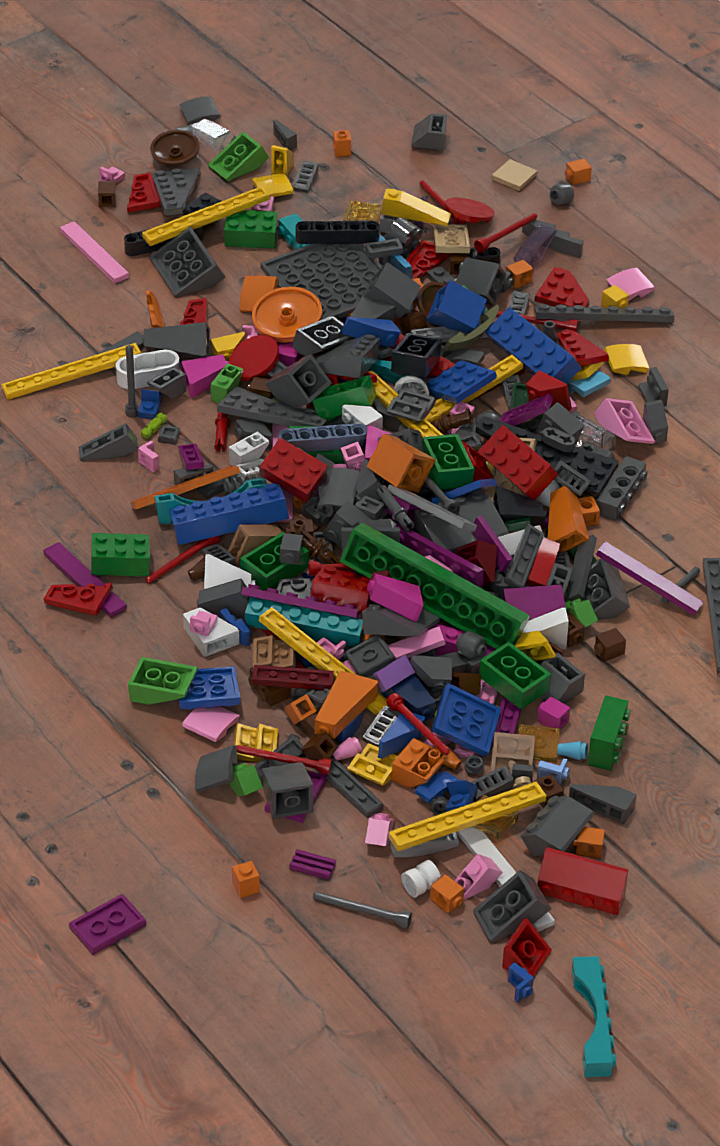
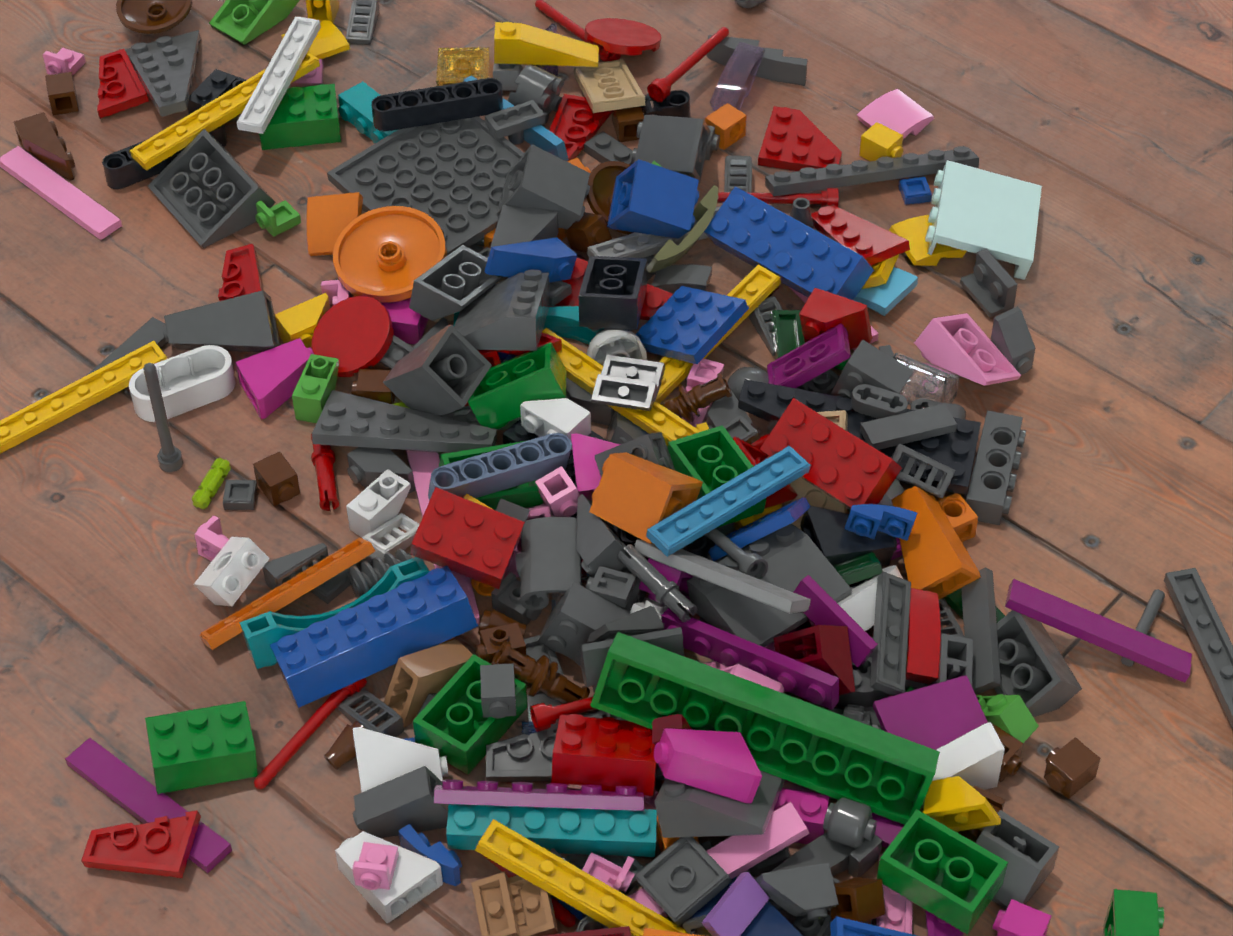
camera: 10 degrees left, 5 degrees up
dark grey slope [79,423,138,461] -> none
blue slope [138,389,163,419] -> none
orange slope [146,290,165,328] -> none
dark grey slope [147,367,186,399] -> none
magenta tile [178,444,204,470] -> none
none -> reddish brown slope [14,112,76,180]
none -> white brick [193,537,270,607]
none -> white tile [237,16,321,134]
none -> reddish brown brick [253,451,300,506]
none -> bright green bracket [255,200,301,237]
none -> dark azure tile [646,446,810,557]
none -> blue slope [844,504,917,541]
none -> dark grey tile [860,403,957,450]
none -> blue tile [898,177,932,205]
none -> light aqua panel [925,160,1042,280]

